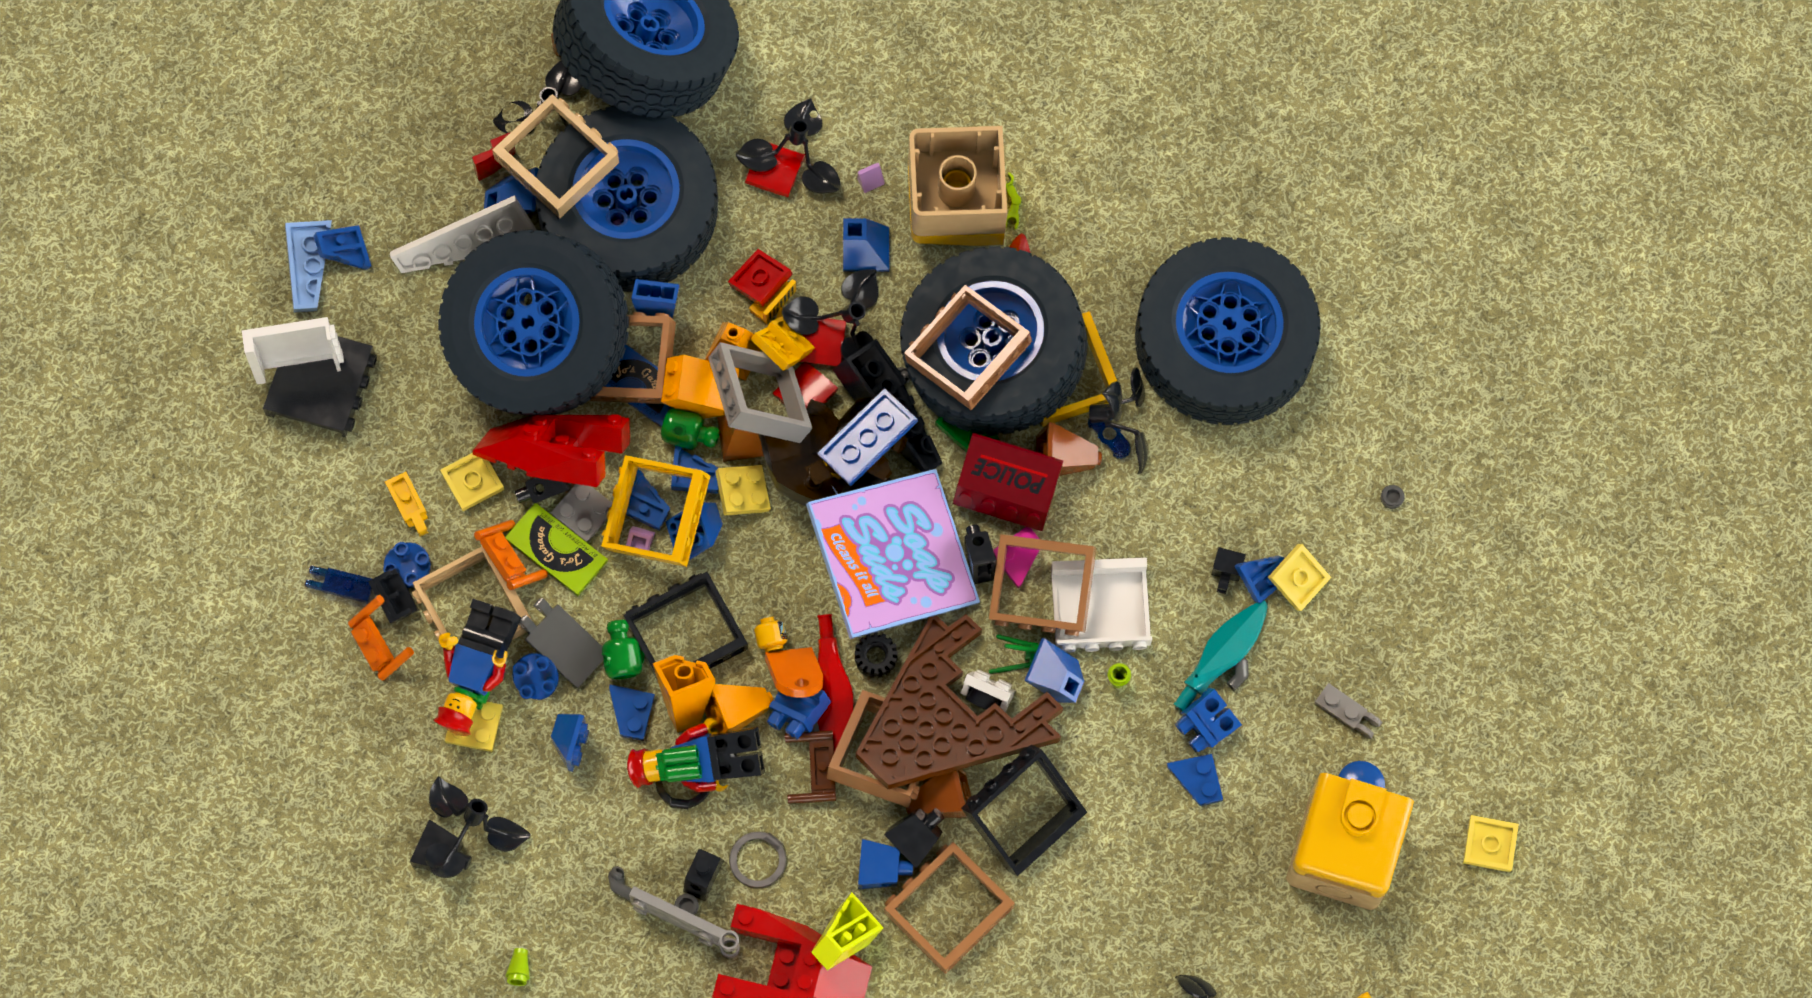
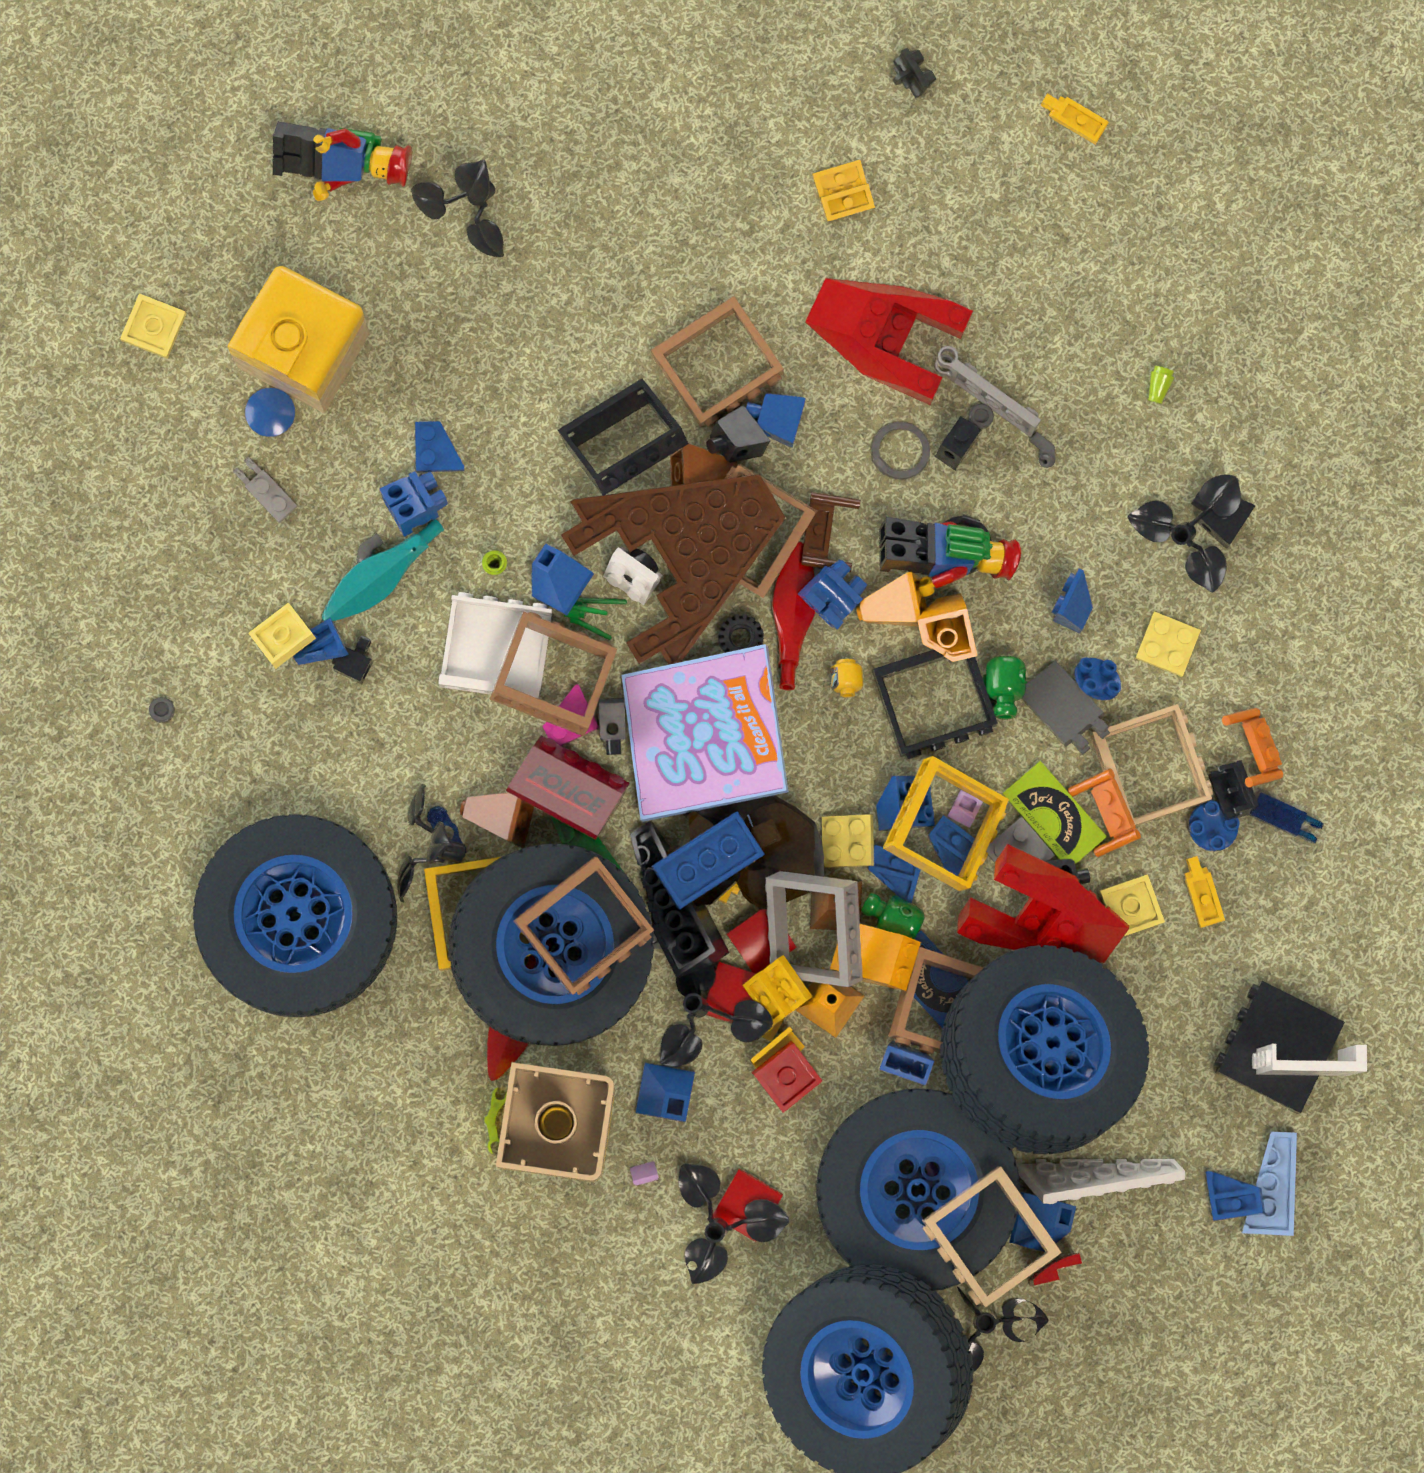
camera: 170 degrees left, 10 degrees up
piece [433,599,521,736] -> none
blue wing [609,684,655,741] -> none
orange tile [765,647,823,698] -> none
neon yellow wedge [812,892,883,970] -> none

